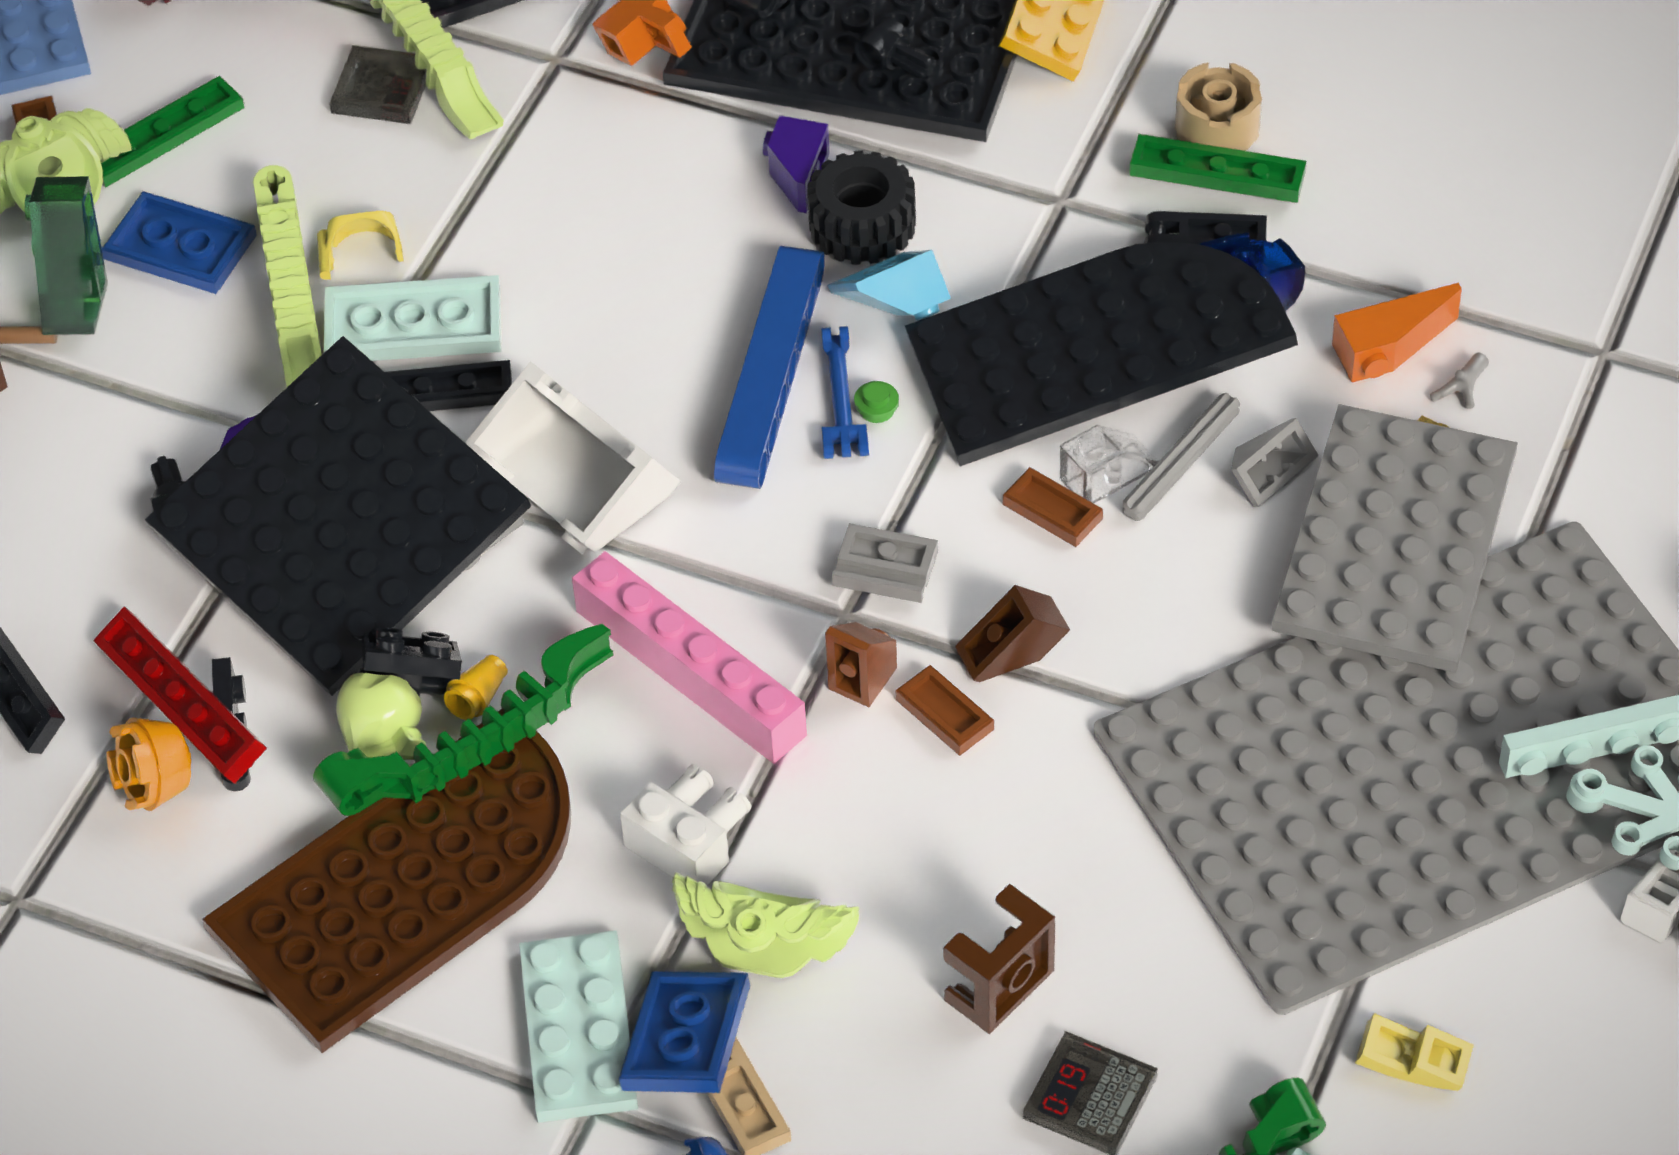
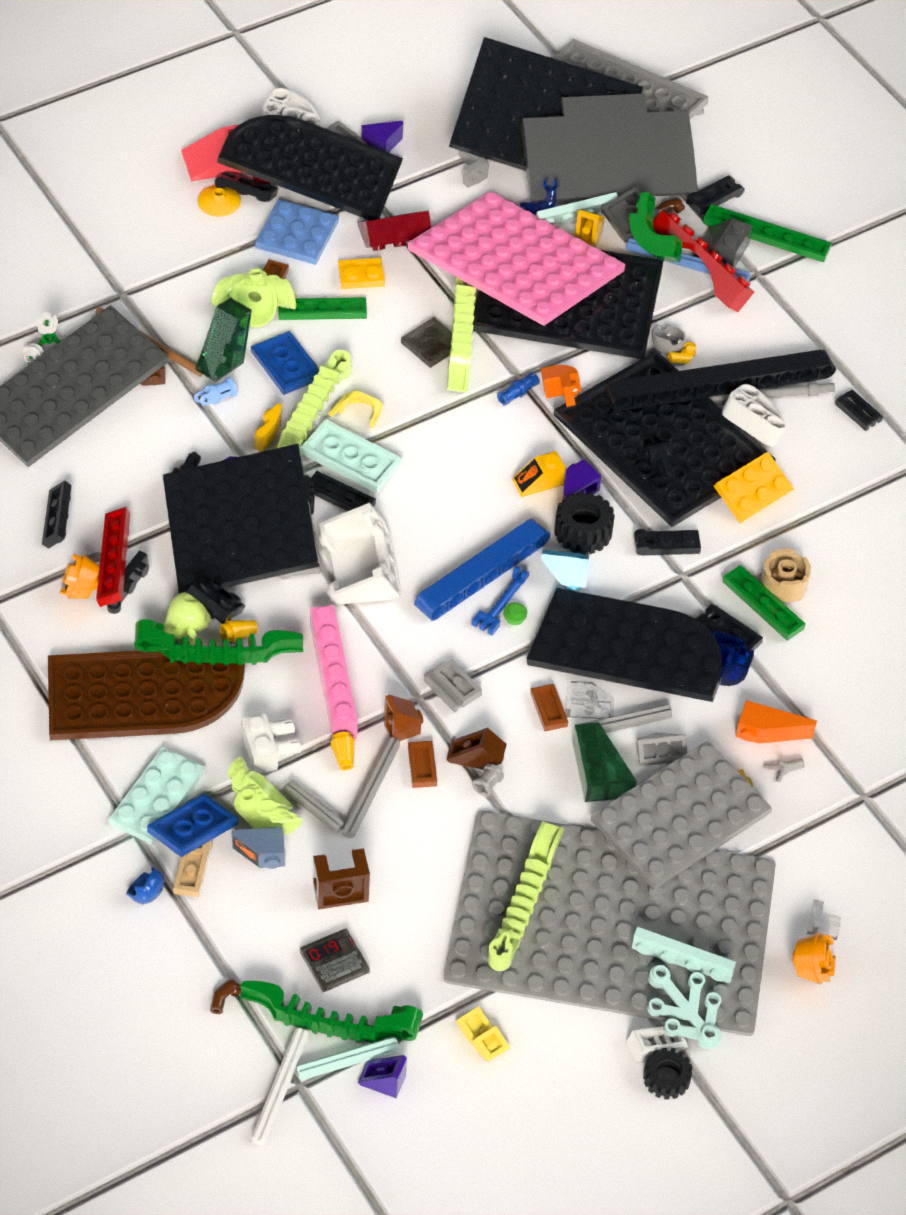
camera: 30 degrees right, 0 degrees up
none -> light blue piece [194,377,237,406]
none -> sand blue slope [232,827,285,869]
none -> yellow slope [255,403,282,452]
none -> light grey axle [284,780,344,833]
none -> yellow cone [330,732,355,771]
none -> yellow plate [338,258,385,289]
none -> light grey axle [342,737,400,838]
none -> light grey bush [472,764,504,797]
none -> yellowish green piece [488,821,564,971]
none -> blue pin [497,372,540,406]
none -> yellow slope [512,451,566,497]
none -> clear green wedge [572,722,637,802]
none -> black plate [633,529,701,556]

